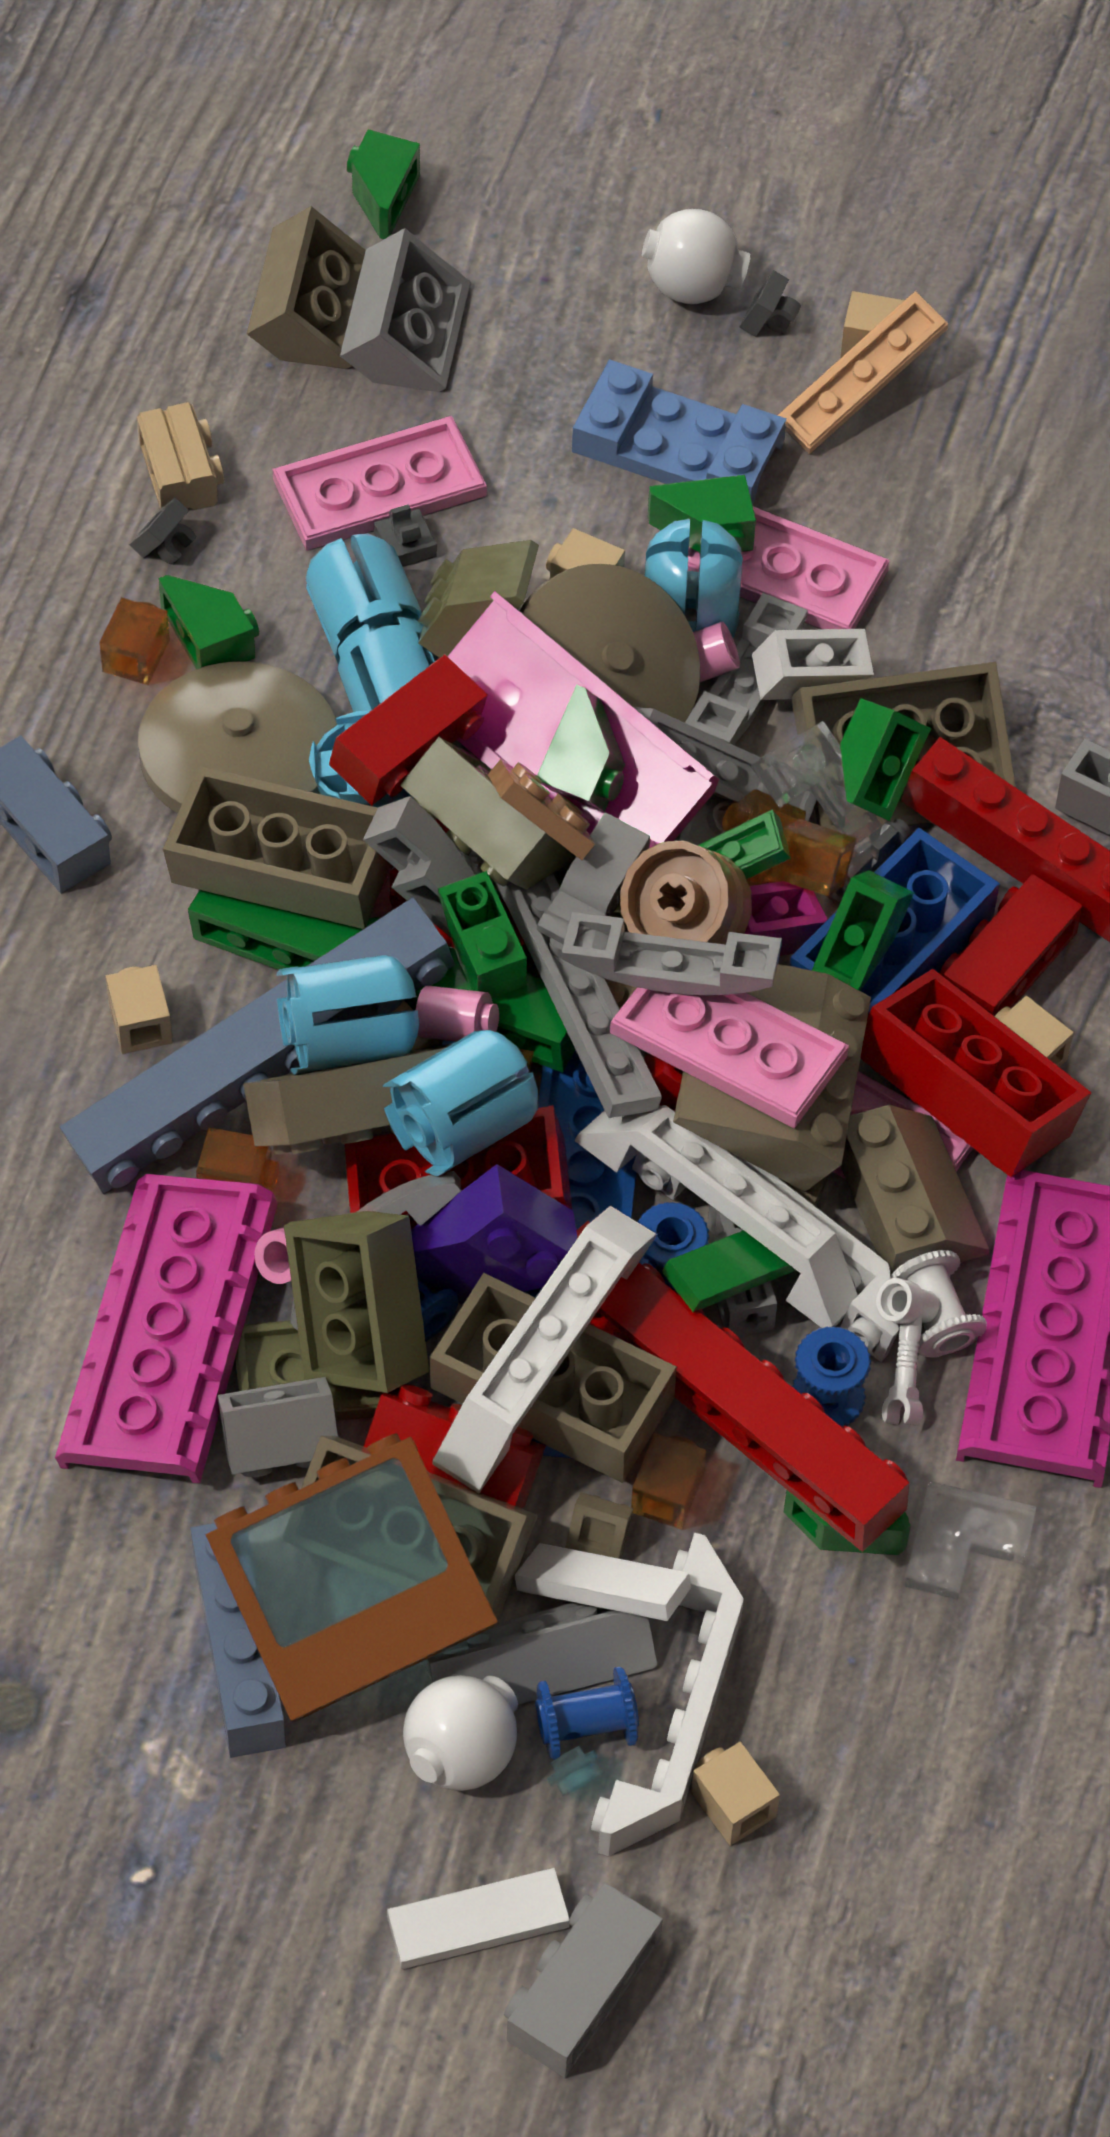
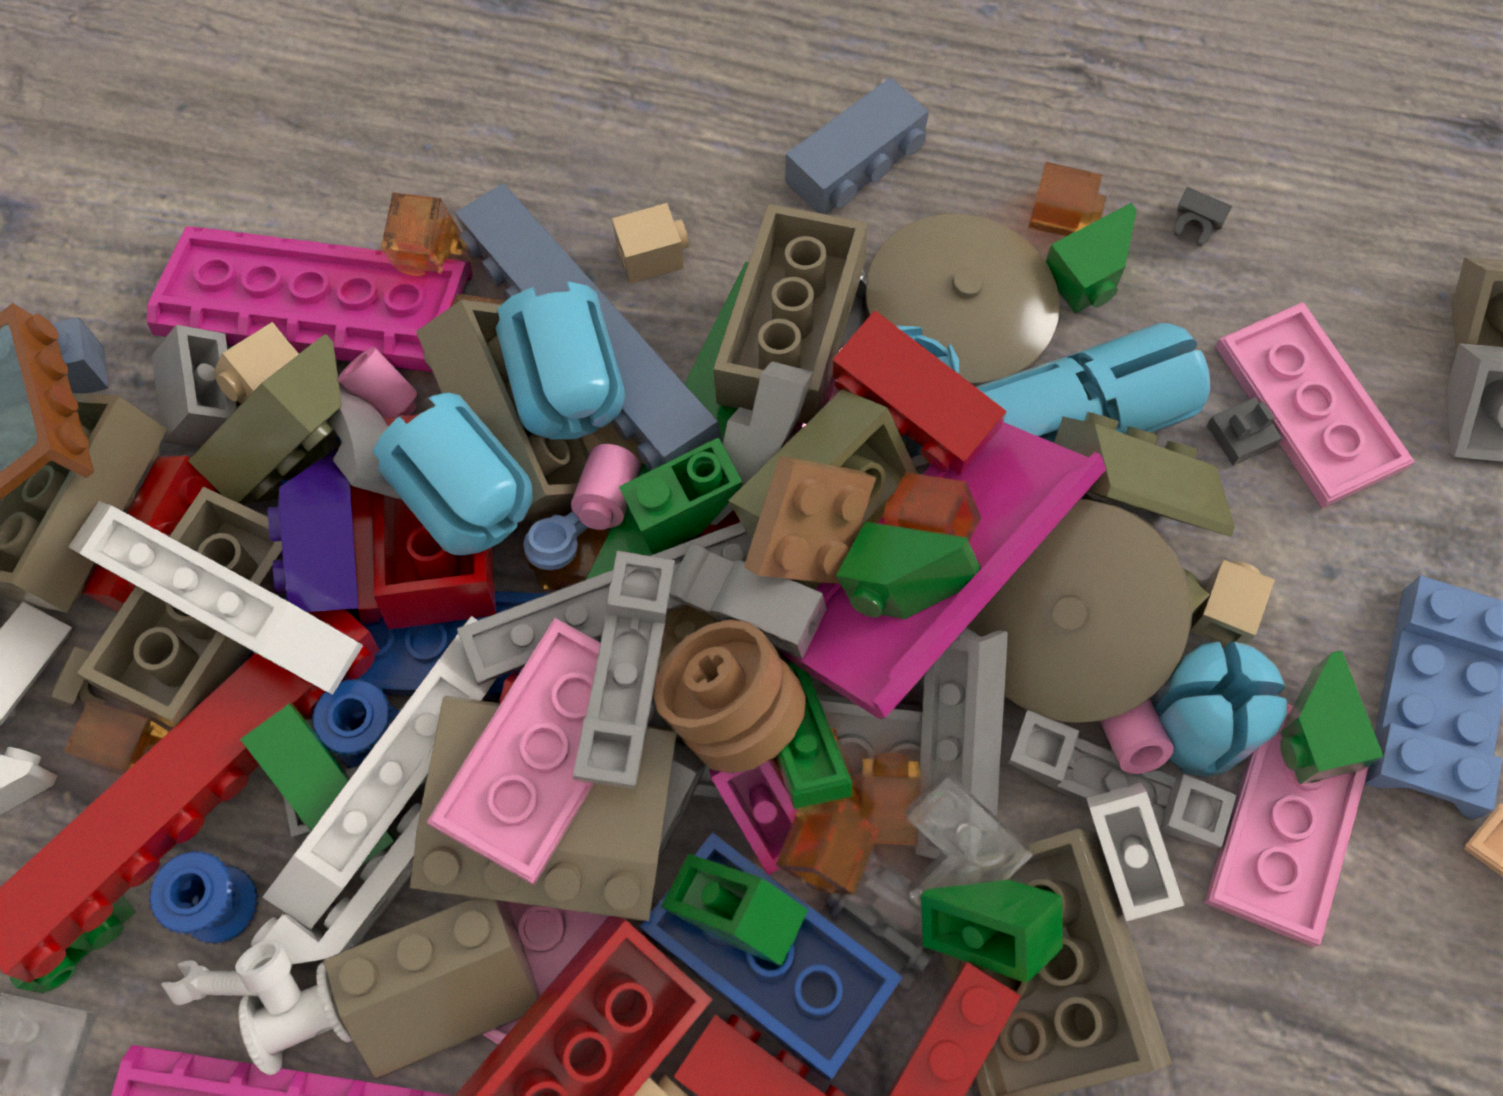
camera: 90 degrees right, 10 degrees up
tan brick [137,402,224,510] -> none
none -> tan brick [214,322,298,404]
none -> clear orange arch [381,192,462,276]
none -> clear orange brick [882,472,981,541]

